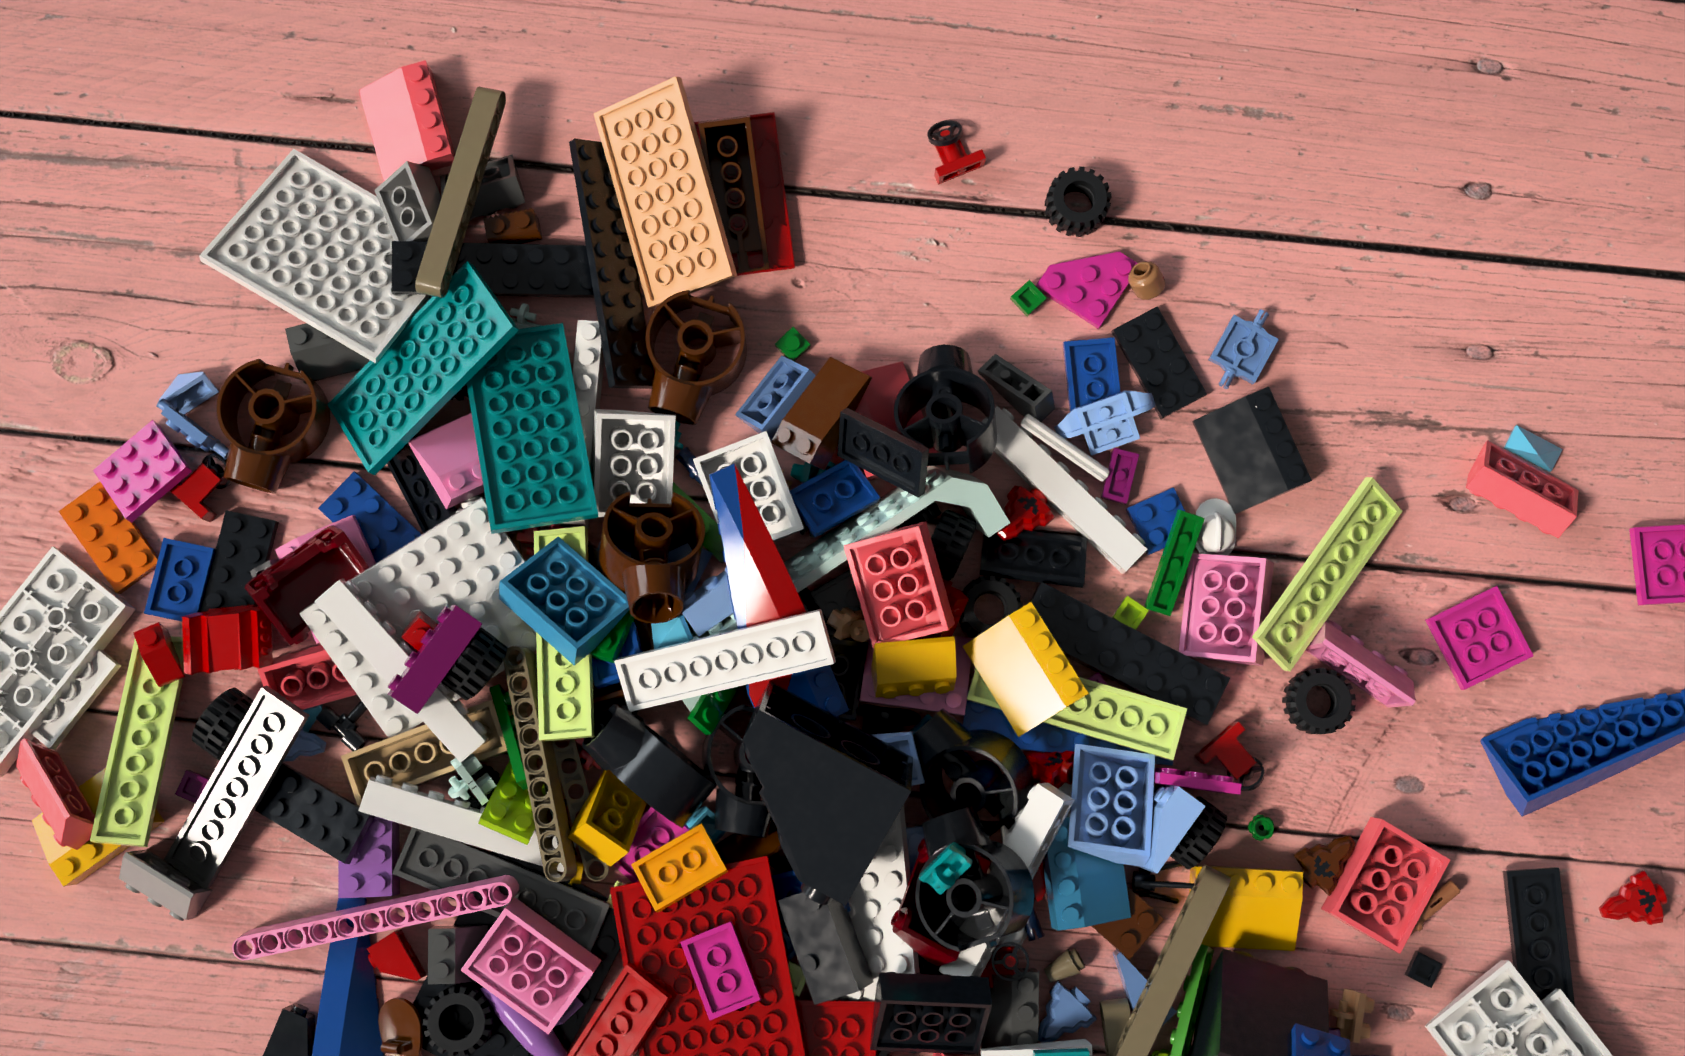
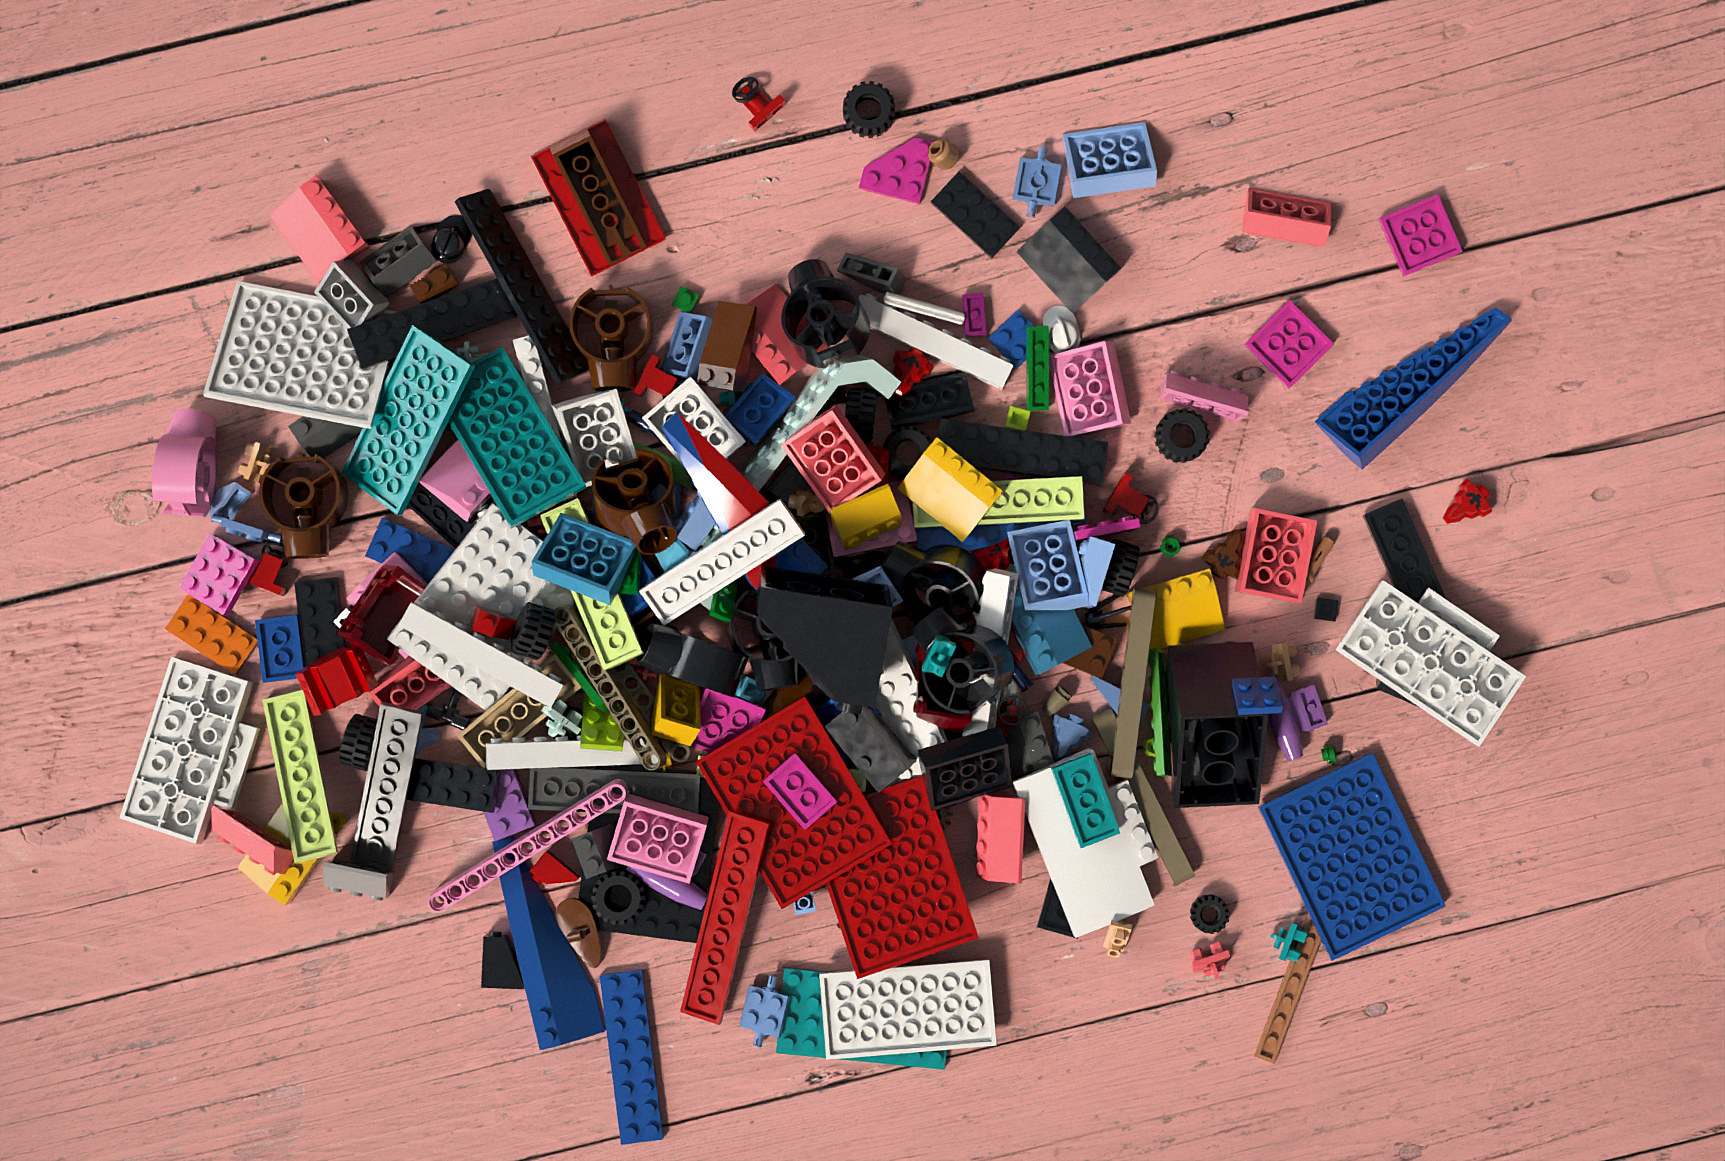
camera: 20 degrees left, 5 degrees up
red slope [133,622,185,687] -> none
magenta plate [175,770,210,804] -> none
magenta brick [388,605,482,714] -> none
dark tan beam [415,86,506,298] -> none
light nougat plate [594,76,737,308] -> none
light orange plate [631,823,728,913] -> none
black plate [838,408,929,497] -> none
green plate [1010,280,1047,317] -> none
light blue plate [1054,390,1156,456] -> none
blue plate [1063,337,1121,411] -> none
yellowish green plate [1252,477,1403,671] -> none
medium azure slope [1504,425,1563,472] -> none
none -> bright pink animal [152,409,217,517]
none -> light nougat hips [238,442,272,483]
none -> yellow plate [330,811,346,832]
none -> black piece [431,215,472,264]
none -> red piece [633,354,686,399]
none -> light blue slope [1063,122,1157,198]

